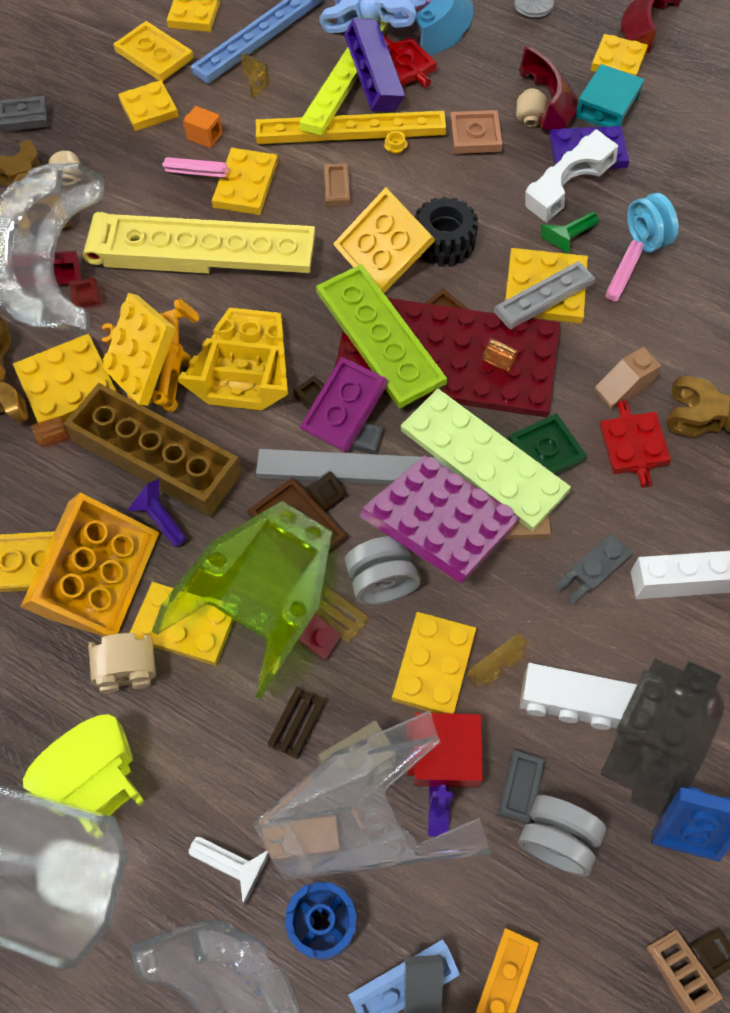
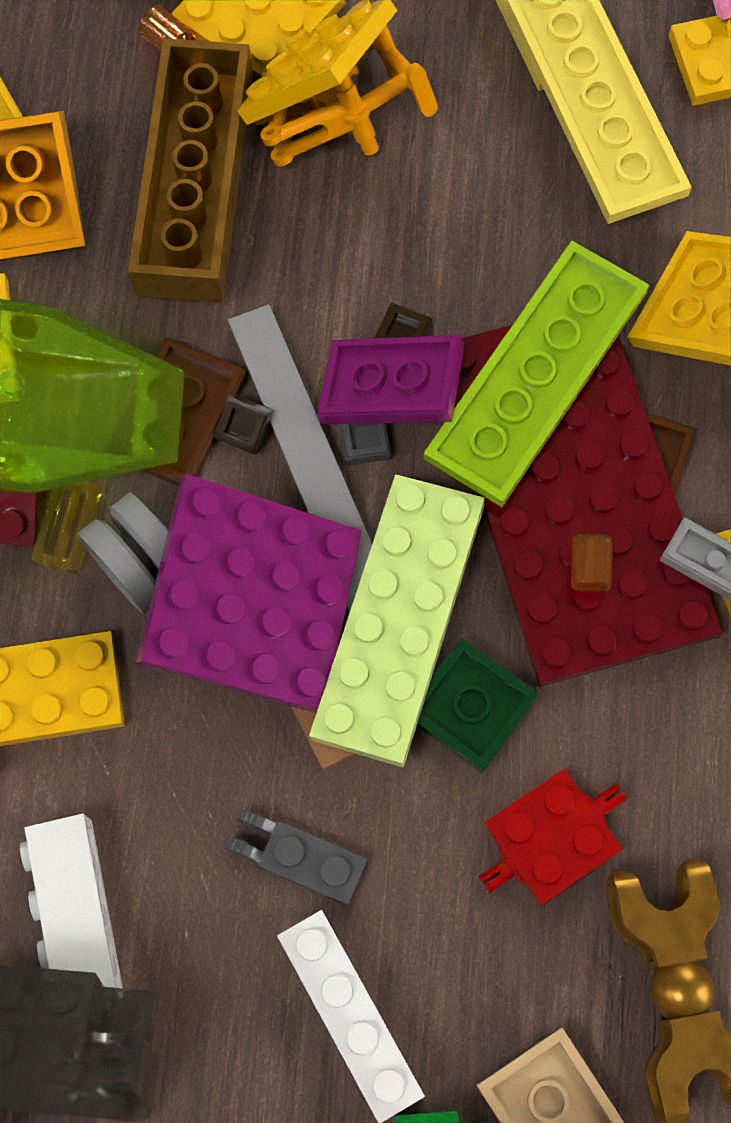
camera: 65 degrees right, 10 degrees up
dark purple piece [126,479,187,548] -> none
yellow wedge [178,307,288,411] -> none
clear yellow plate [468,633,527,688] -> none
medium nougat slope [594,347,661,409] -> none

